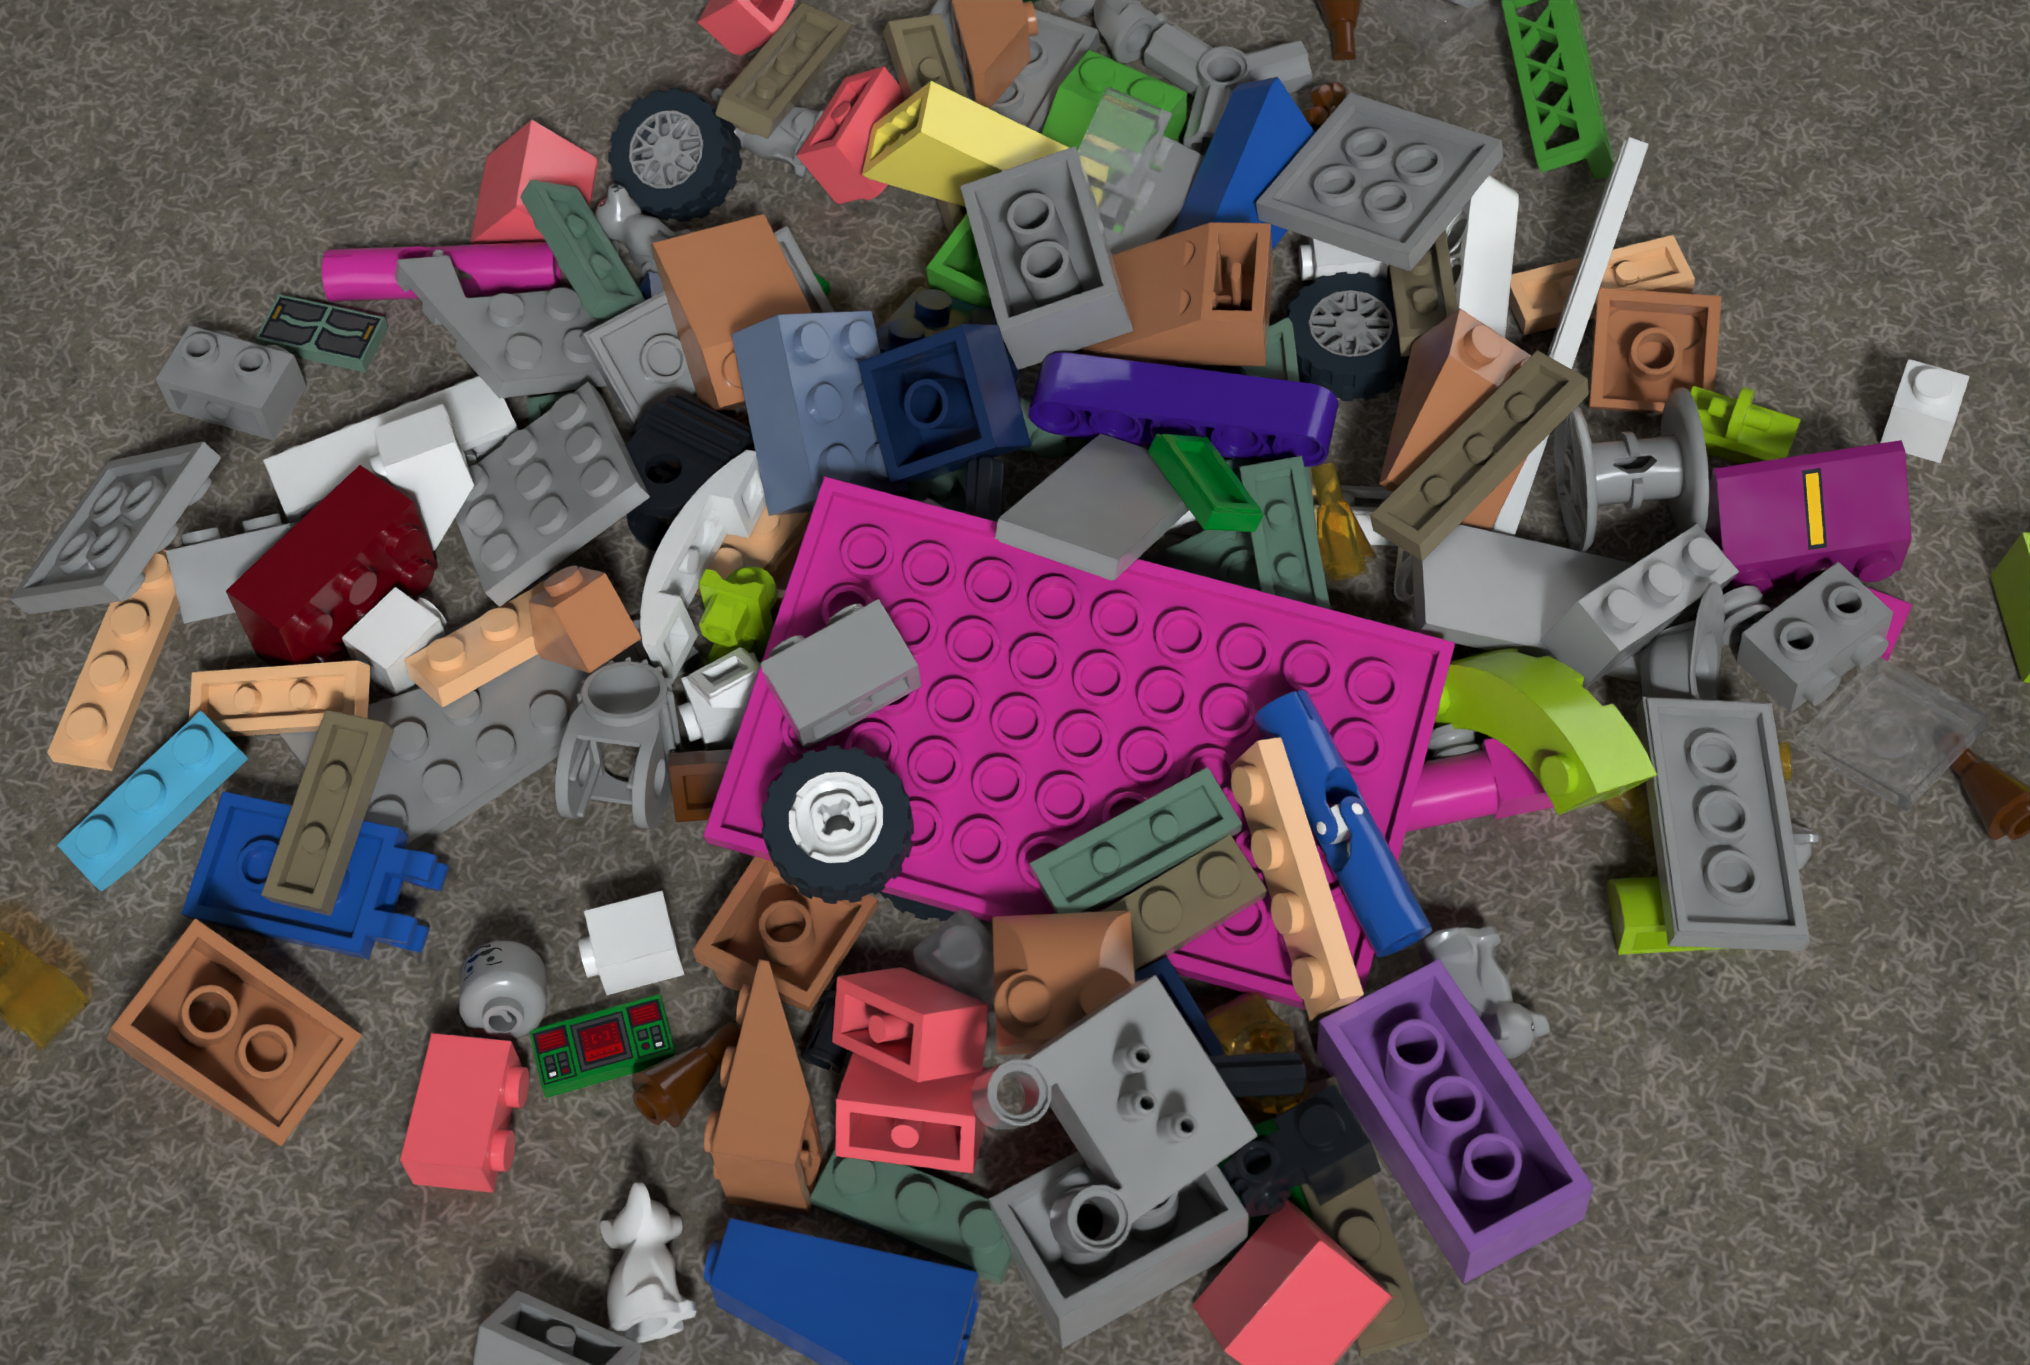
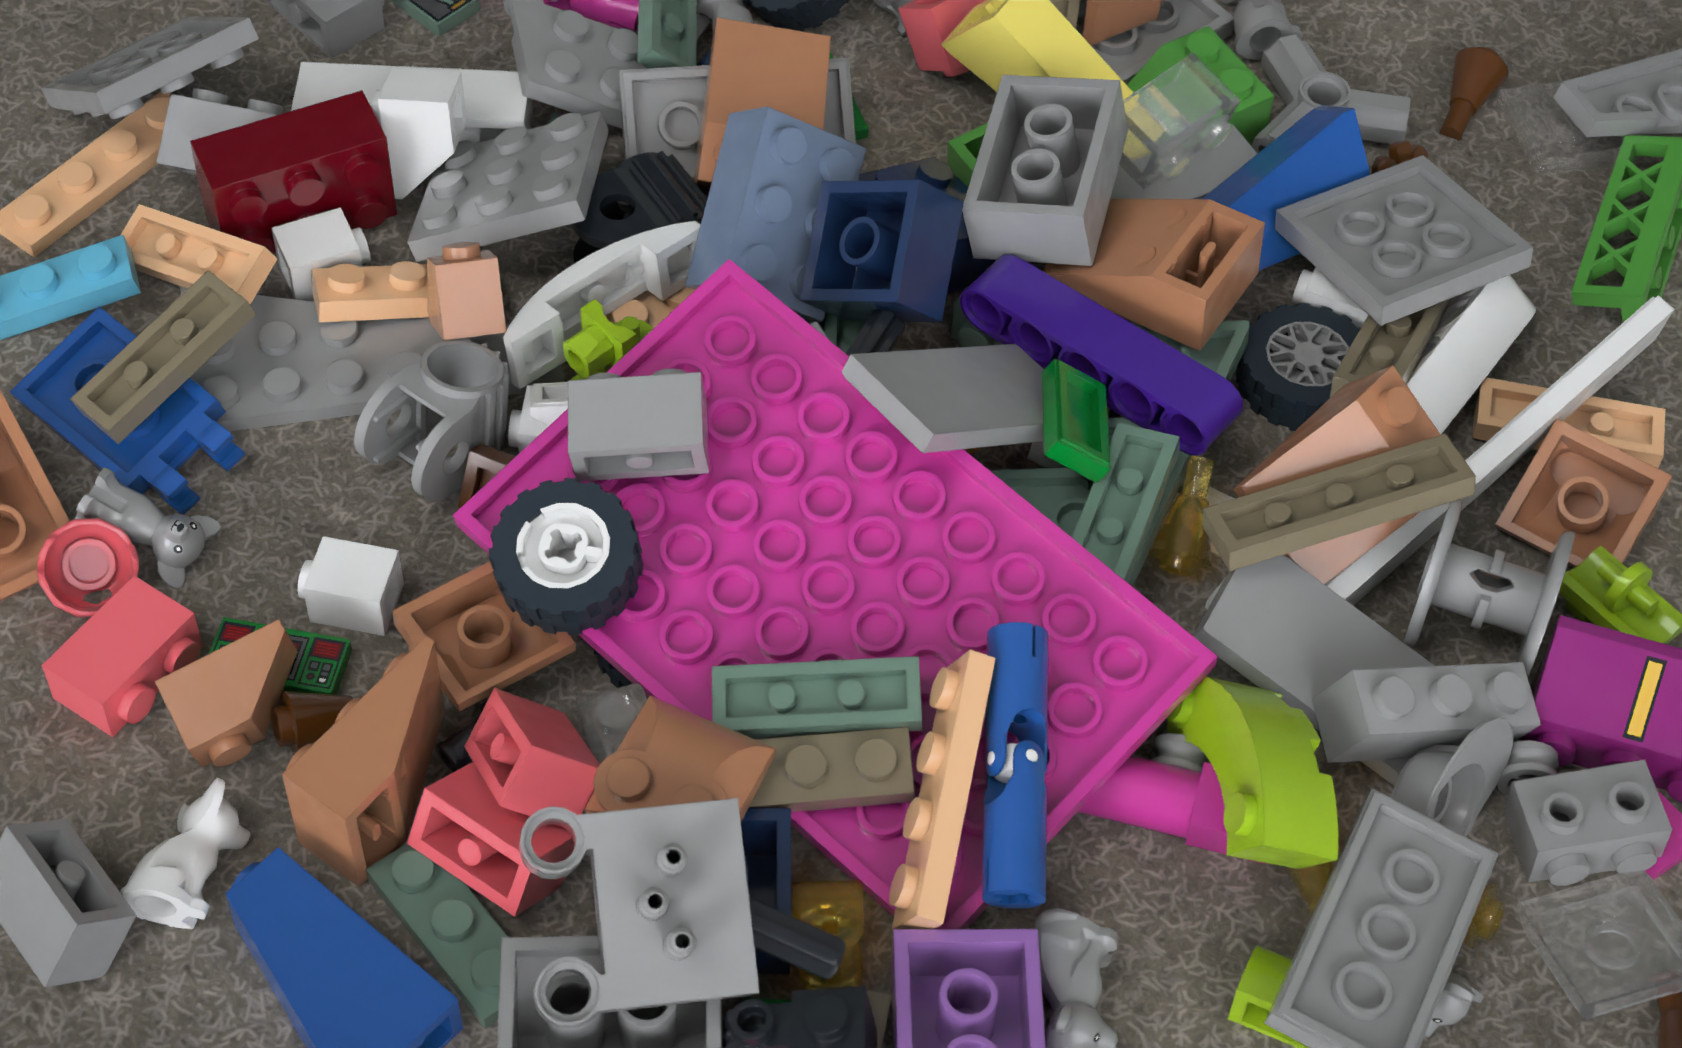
camera: 20 degrees right, 5 degrees down
light grey head [459,941,547,1040] -> none
none -> coral hair [37,518,139,617]
none -> light grey animal [75,467,221,589]
none -> nougat slope [155,619,298,767]

